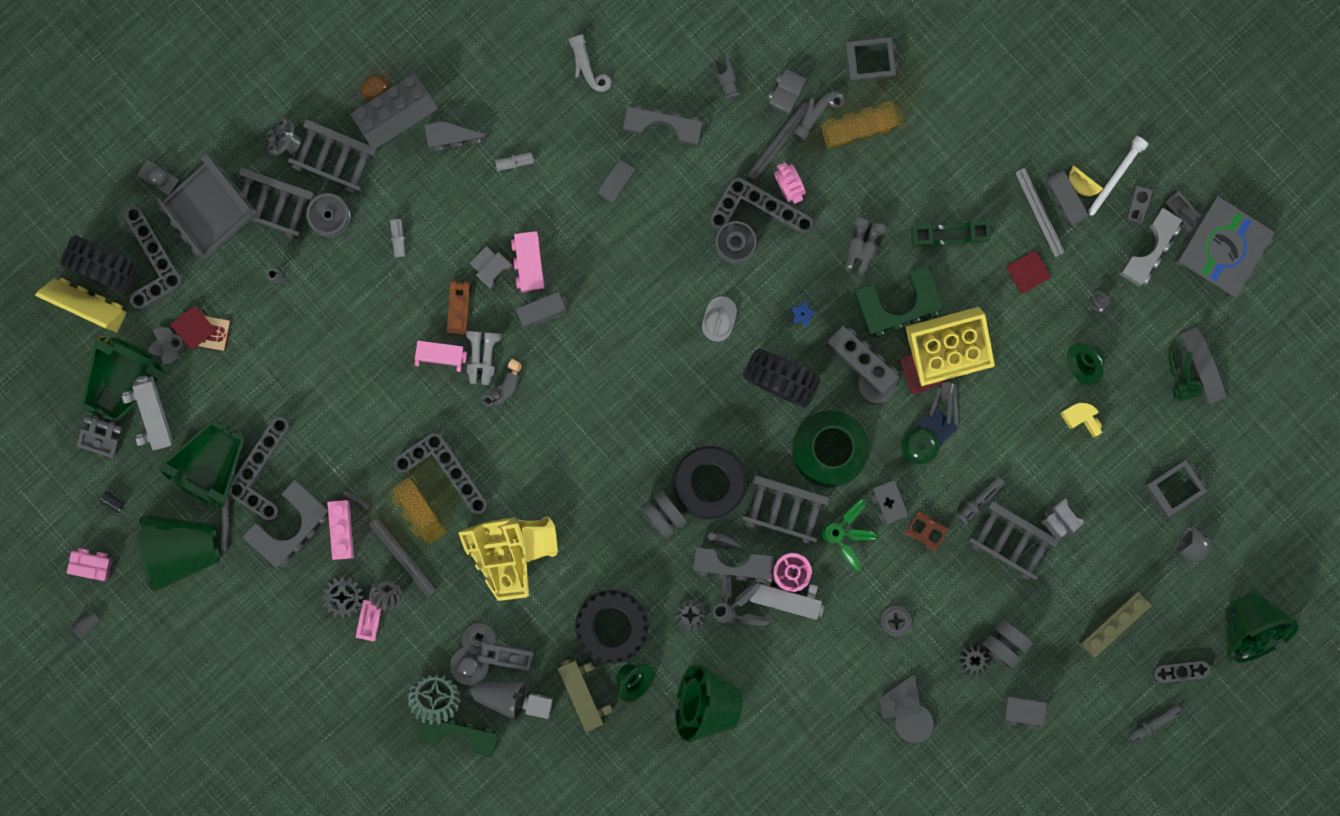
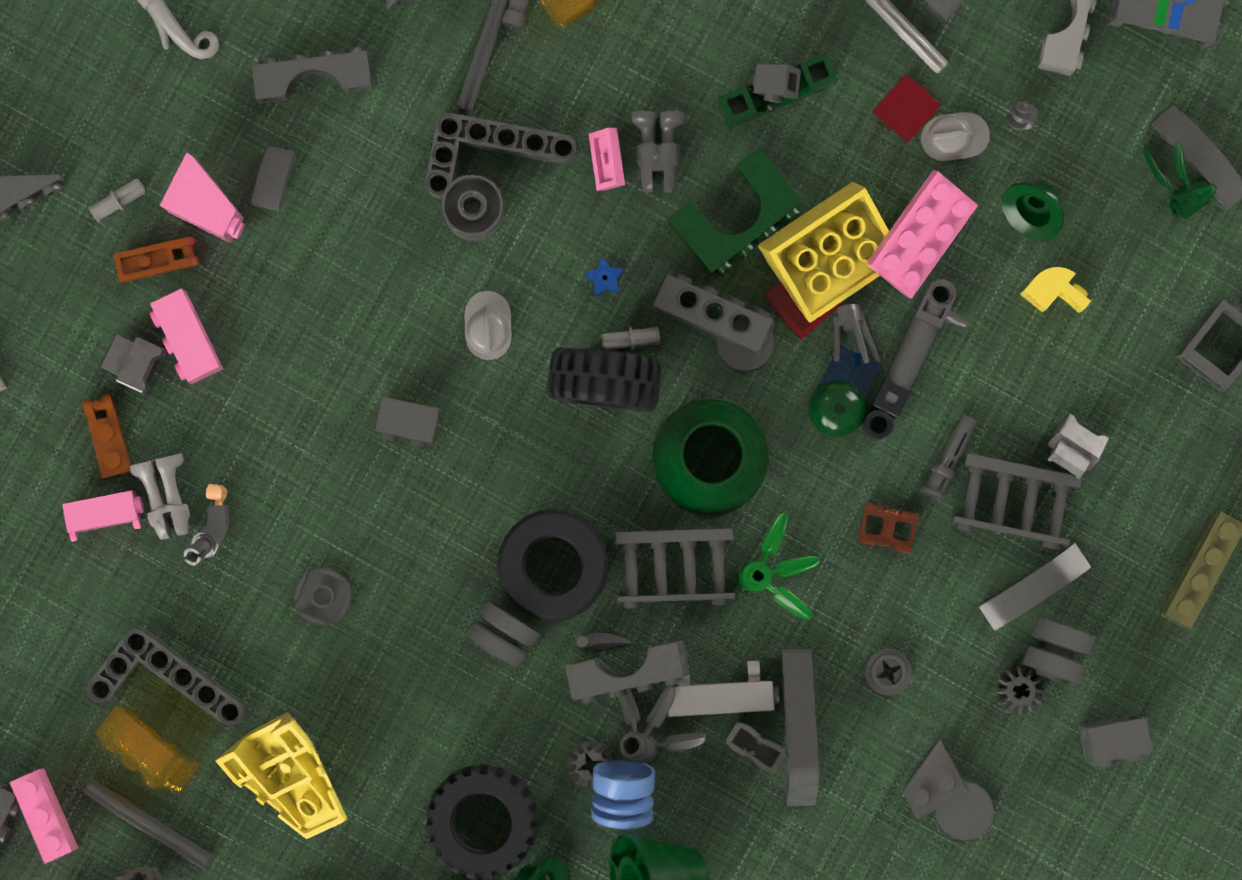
camera: 20 degrees left, 0 degrees up
dark grey piece [342,490,370,510] -> none
dark grey window [516,292,569,330] -> none
light yellow piece [518,516,558,562] -> none
bright pink cylinder [773,553,812,592] -> none
bright pink gear [774,162,806,204] -> none
dark grey brick [870,480,908,525] -> none
none -> dark orange plate [113,237,200,283]
none -> bright pink slope [160,153,245,243]
none -> dark grey tile [294,568,353,626]
none -> dark grey brick [375,397,441,448]
none -> bright pink plate [589,128,625,191]
none -> medium blue wheel [591,760,655,829]
none -> light grey axle [601,326,660,350]
none -> dark grey brick [724,721,786,772]
none -> dark grey brick [753,64,801,103]
none -> dark grey beam [781,648,819,807]
none -> dark grey piece [862,279,969,441]
none -> bright pink plate [866,170,978,299]
none -> light grey piece [921,112,990,161]
none -> dark grey slope [978,543,1091,631]

